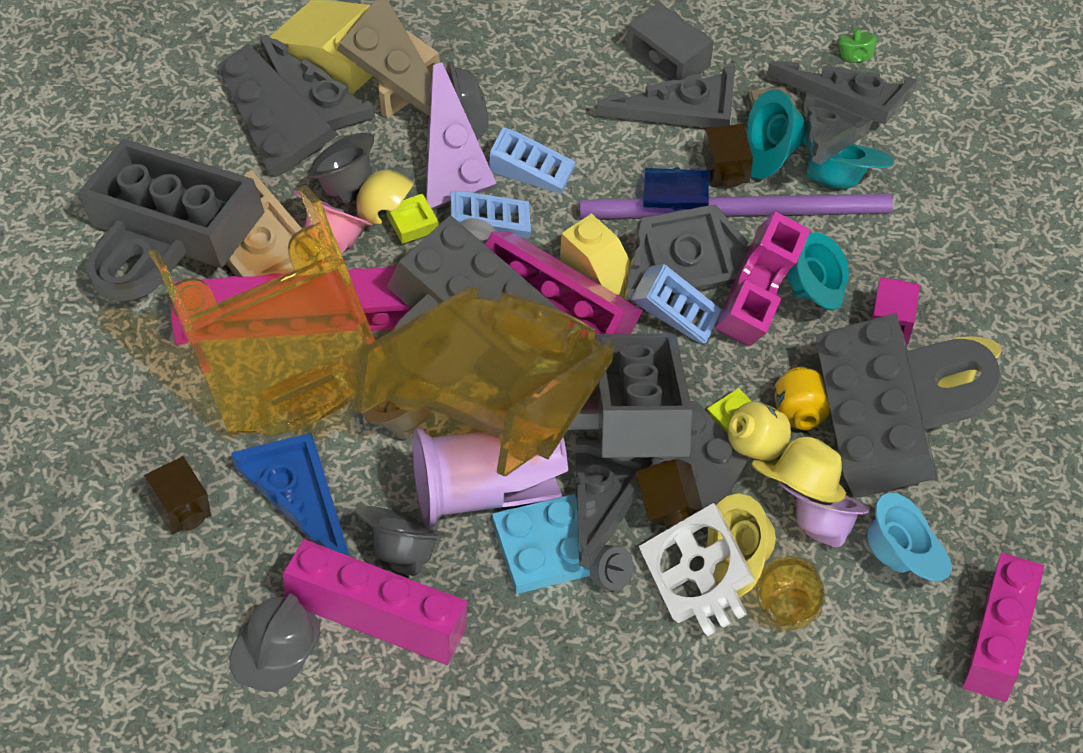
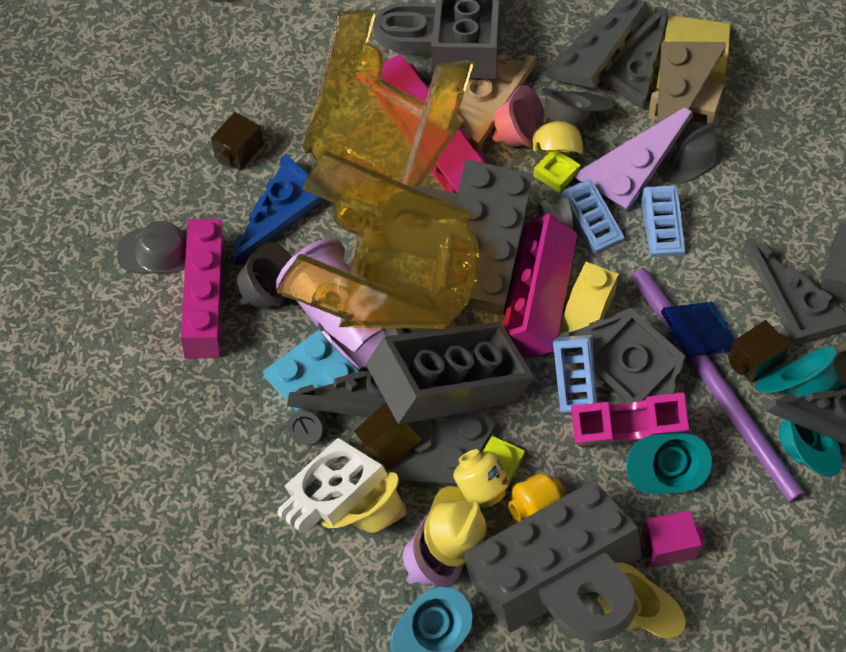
camera: 70 degrees right, 5 degrees up
clear yellow hair [756,556,825,630] -> none

